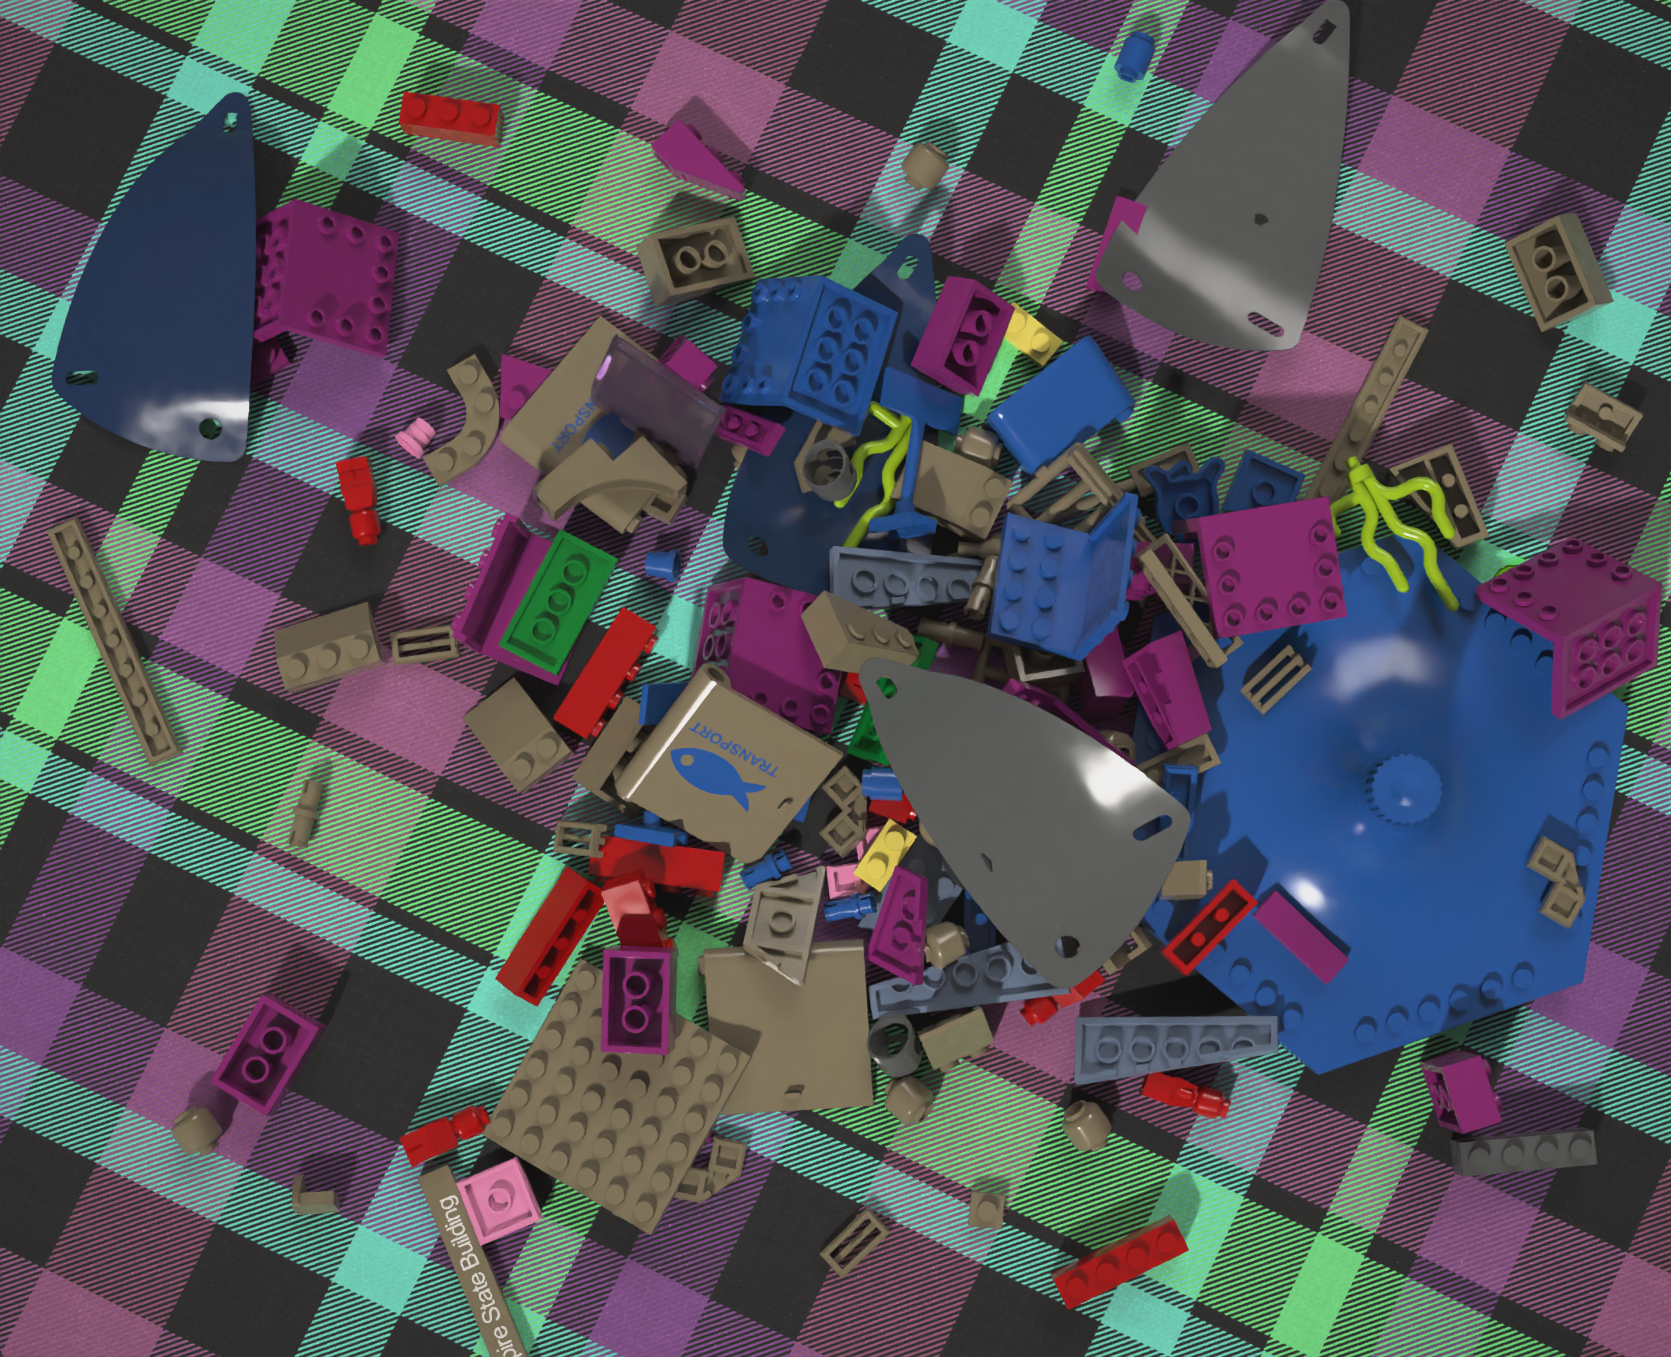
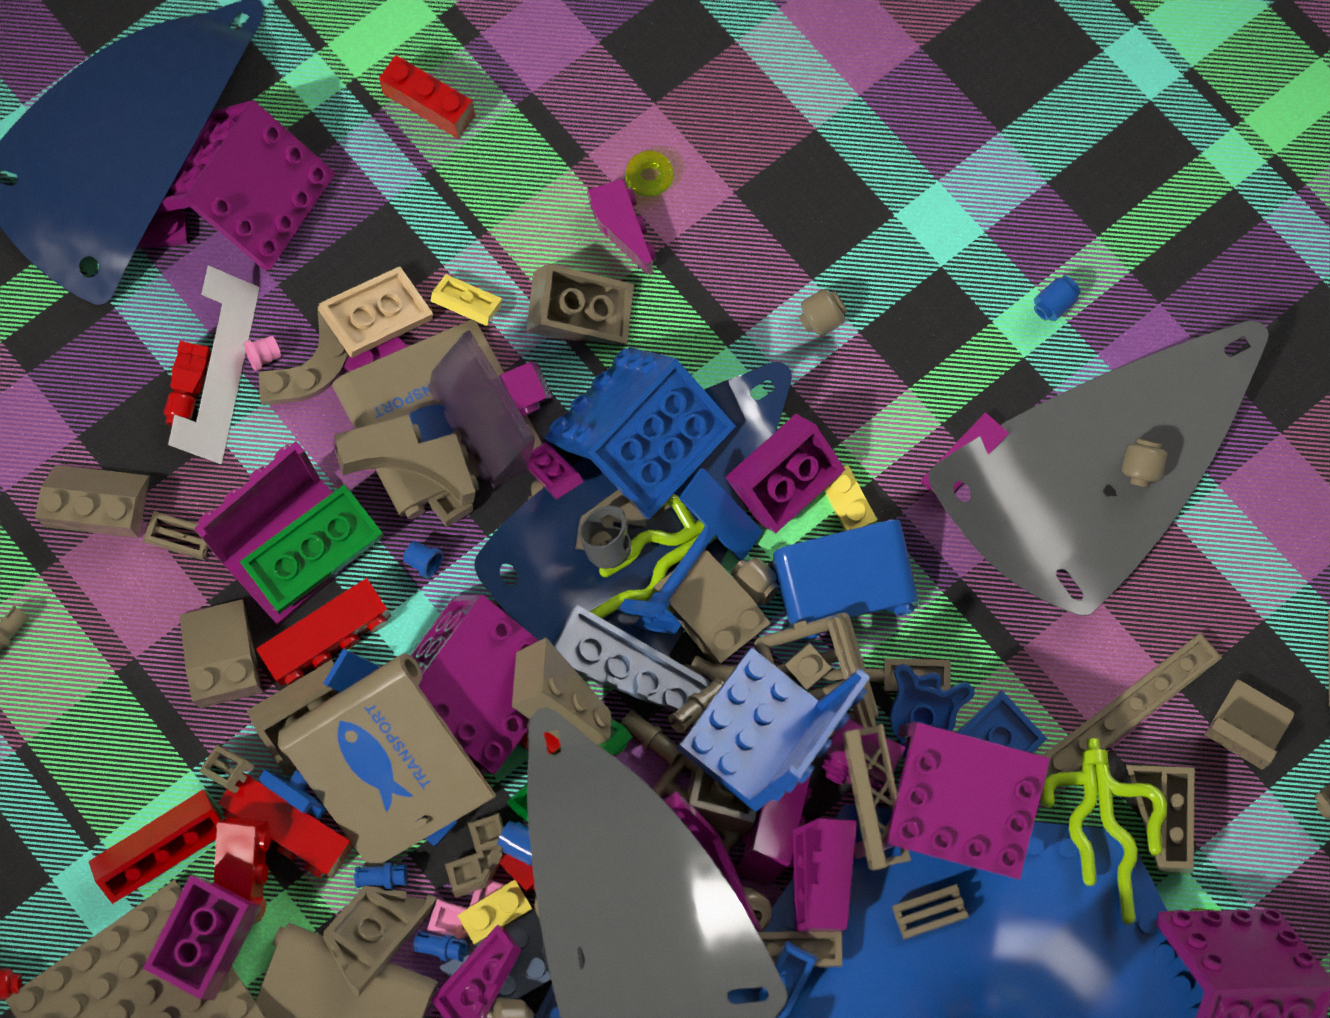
camera: 25 degrees right, 10 degrees down
none -> white sticker [168,265,260,464]
none -> tan plate [318,266,433,358]
none -> light yellow plate [431,274,502,326]
none -> clear neon green piece [625,150,674,197]
none -> dark tan plate [785,642,832,690]
none -> dark tan head [1121,438,1168,487]
none -> dark tan bracket [1204,680,1294,770]

